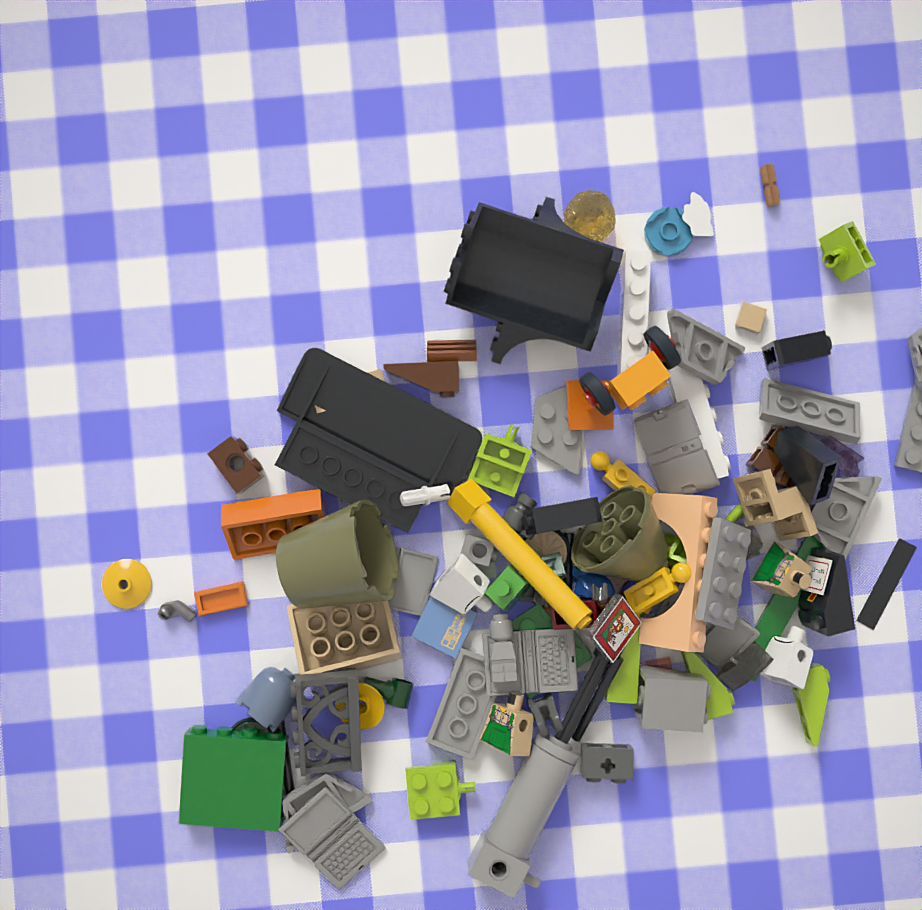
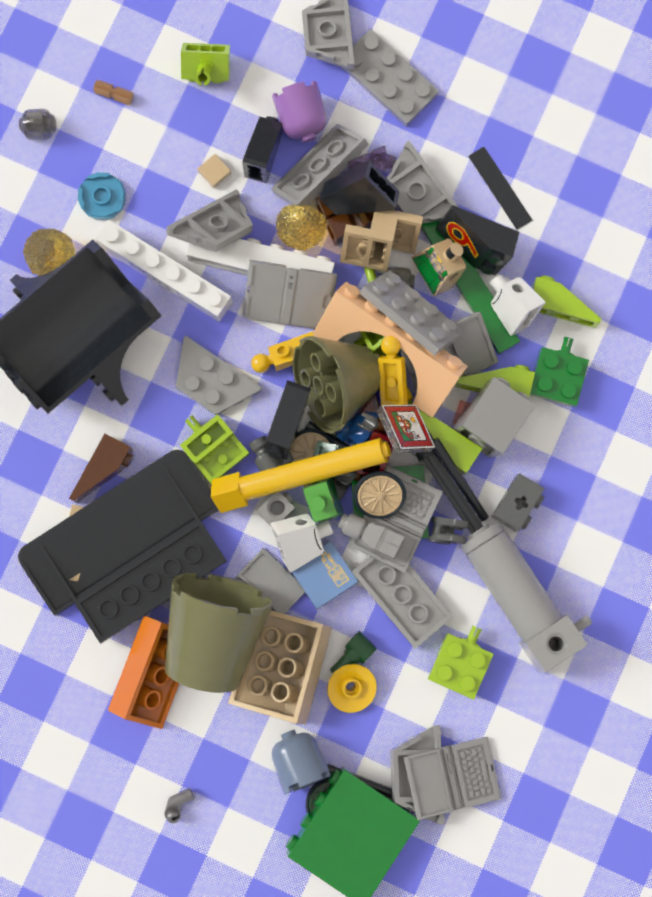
camera: 65 degrees left, 5 degrees down
yellow dish [102,559,152,609] -> none
orange tile [194,581,249,616] -> none
reddish brown brick [207,436,265,494] -> none
dark grey fence [290,668,362,776] -> none
white axle [400,484,450,507] -> none
dark orange tile [427,340,477,362] -> none
torso [480,692,534,756] -> none
orange piece [566,380,614,430] -> none
brick [579,326,681,416] -> none
white sticker [682,192,714,237] -> none
clear smoke slope [716,641,774,691] -> none
white sticker [801,555,833,595] -> none
none -> clear smoke head [19,108,57,140]
none -> medium lavender cylinder [272,81,327,143]
none -> clear yellow hair [276,205,327,251]
none -> tan wheel [354,471,406,519]
none -> green plate [530,337,589,407]

